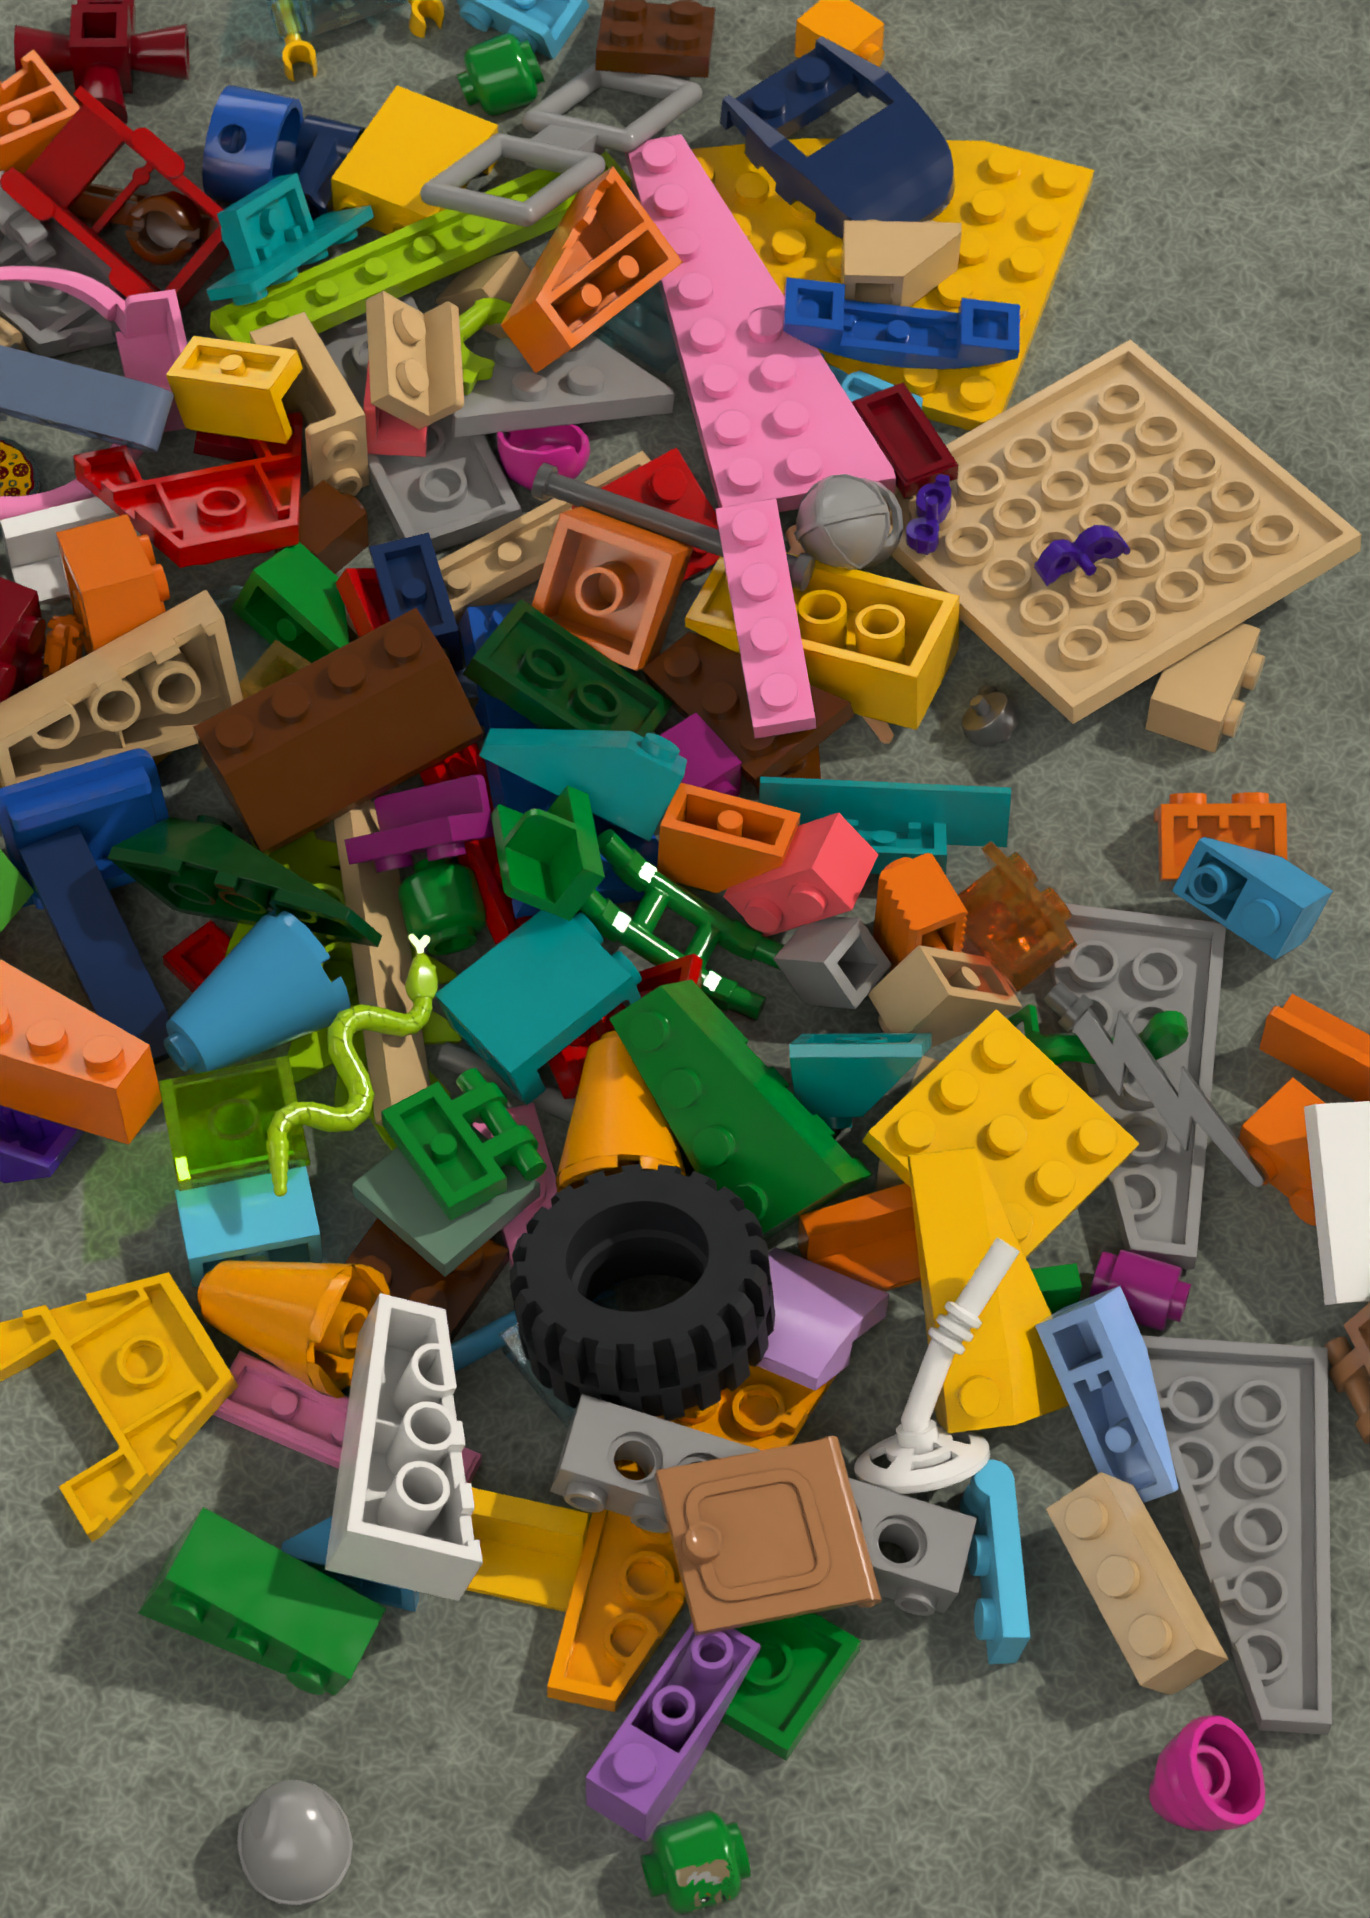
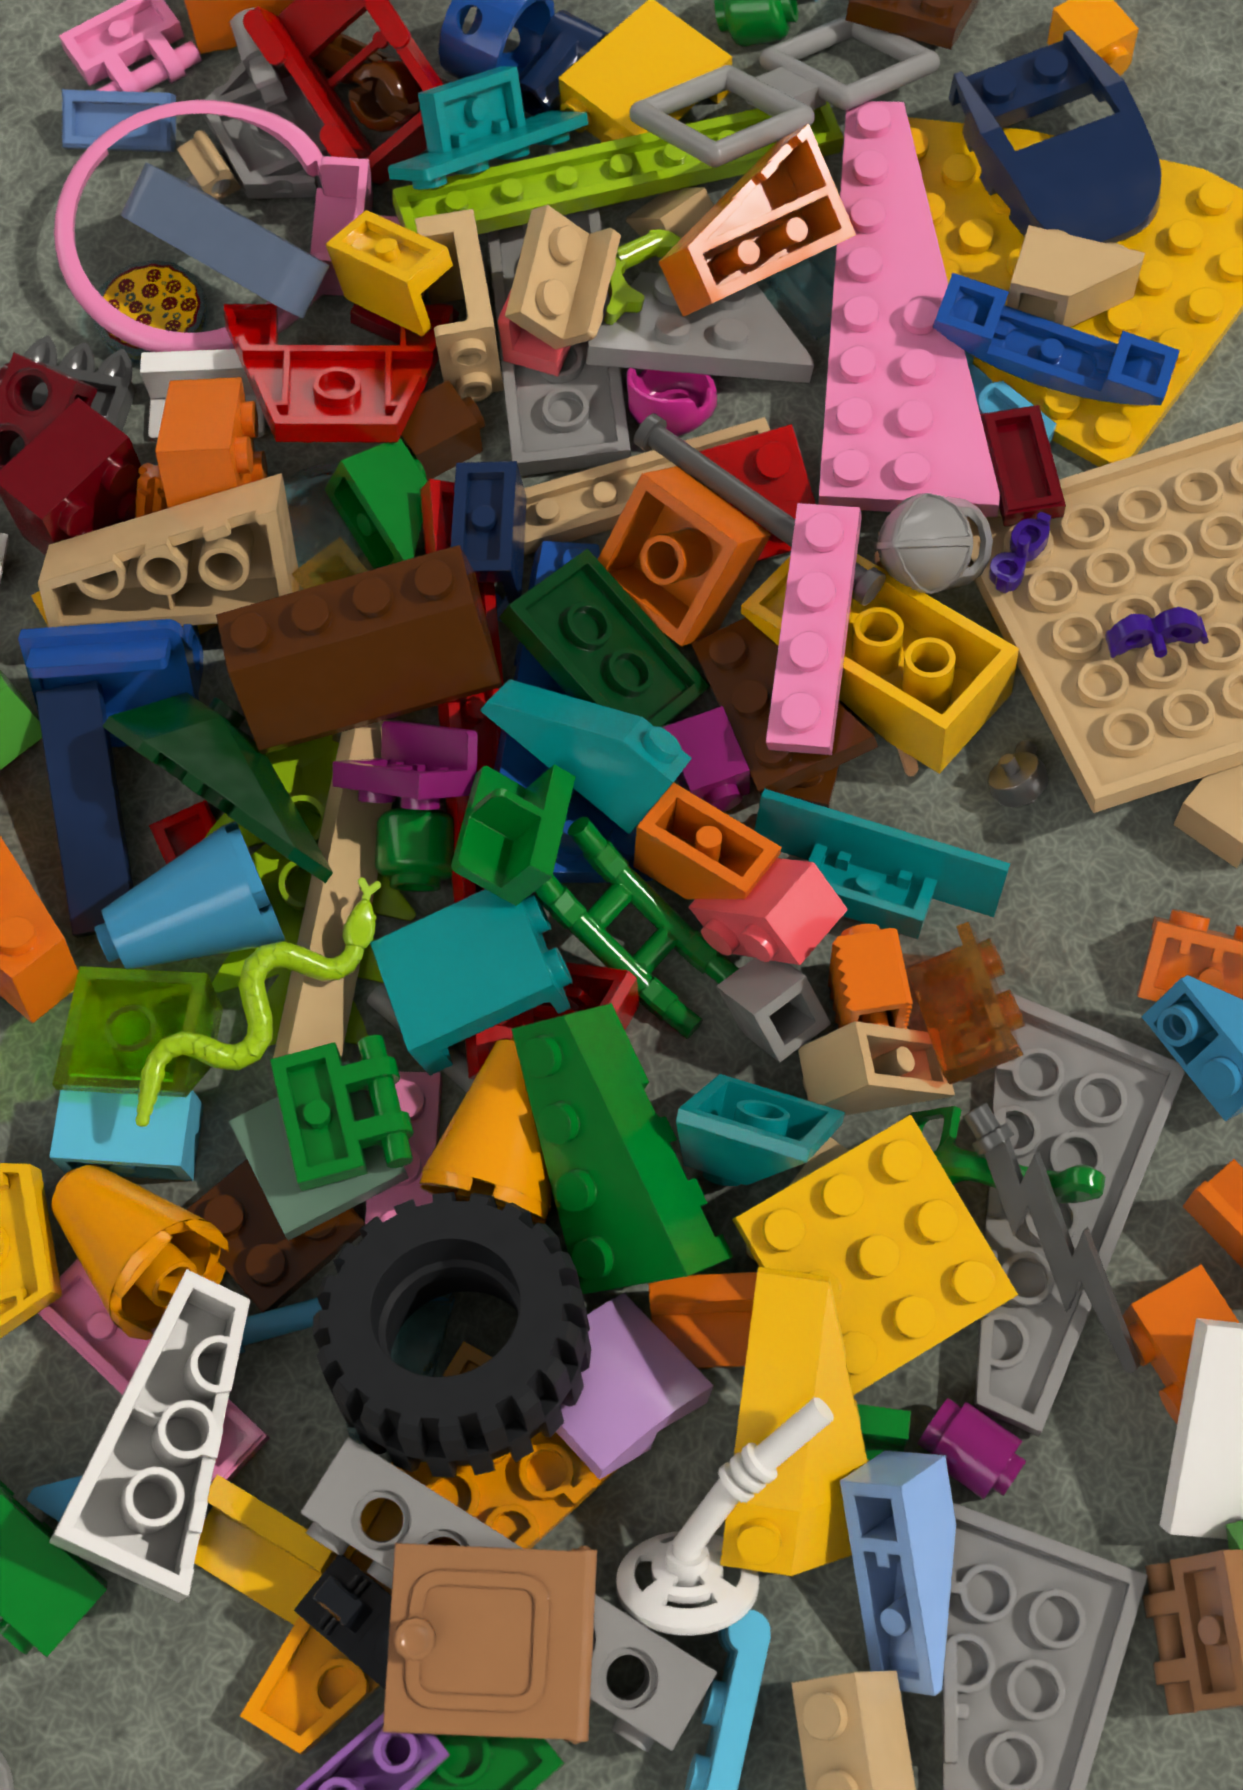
camera: 25 degrees right, 10 degrees up
none -> black hinge [294,1555,435,1690]

